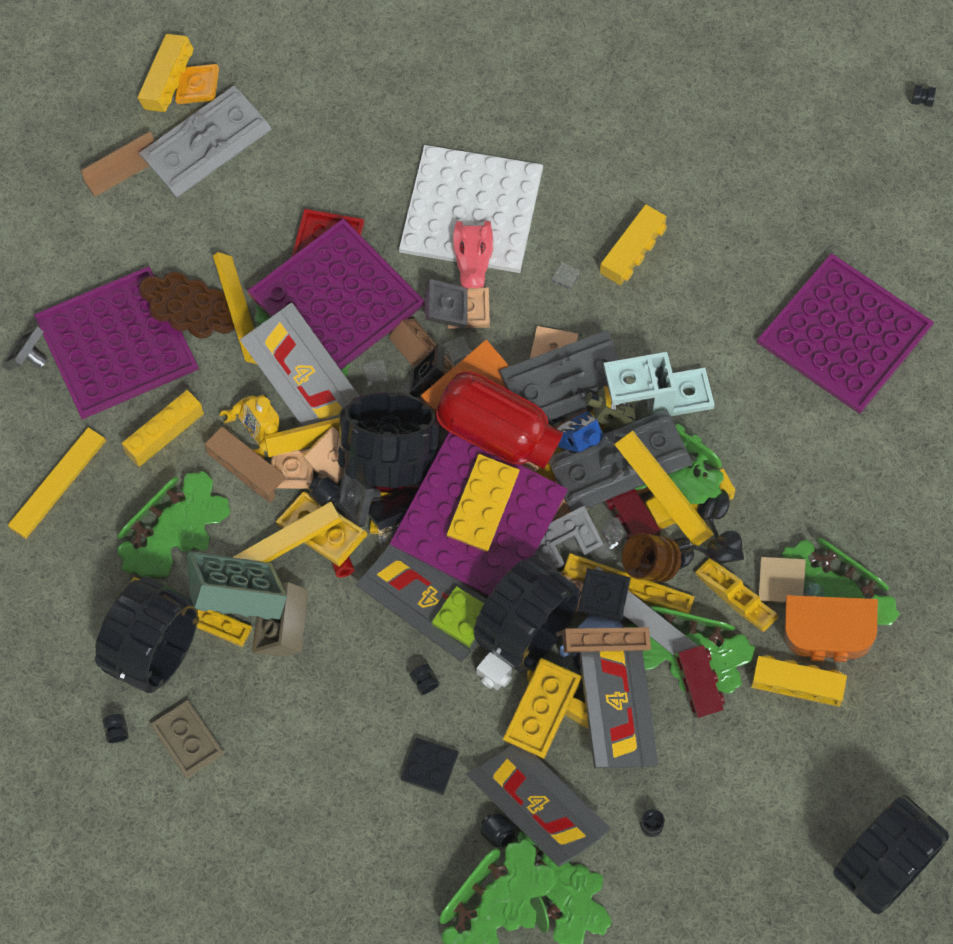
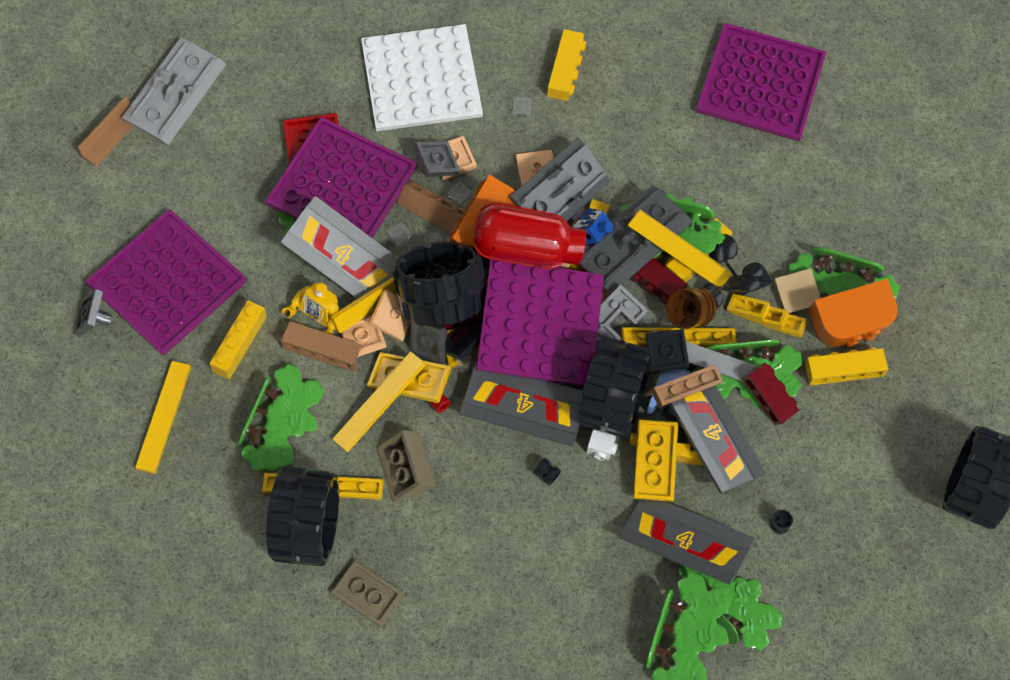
camera: 25 degrees left, 0 degrees up
black wheel [102,714,129,743] -> none
yellow brick [137,34,194,112] -> none
reddish brown plate [139,272,235,339] -> none
light orange plate [175,64,219,104] -> none
sand green slope [187,551,287,620] -> none
yellow tile [213,252,258,365] -> none
black head [308,475,341,507] -> none
black plate [401,737,459,795] -> none
black plate [409,343,445,398] -> none
lime plate [432,586,484,648] -> none
yellow plate [446,454,520,552] -> none
coral animal [453,221,493,289] -> none
black head [481,813,515,847] -> none
olive torso [585,385,636,430] -> none
clear plate [601,518,627,549] -> none
light aqua bracket [603,352,715,416] -> none
clear light blue plate [804,581,824,597] -> none

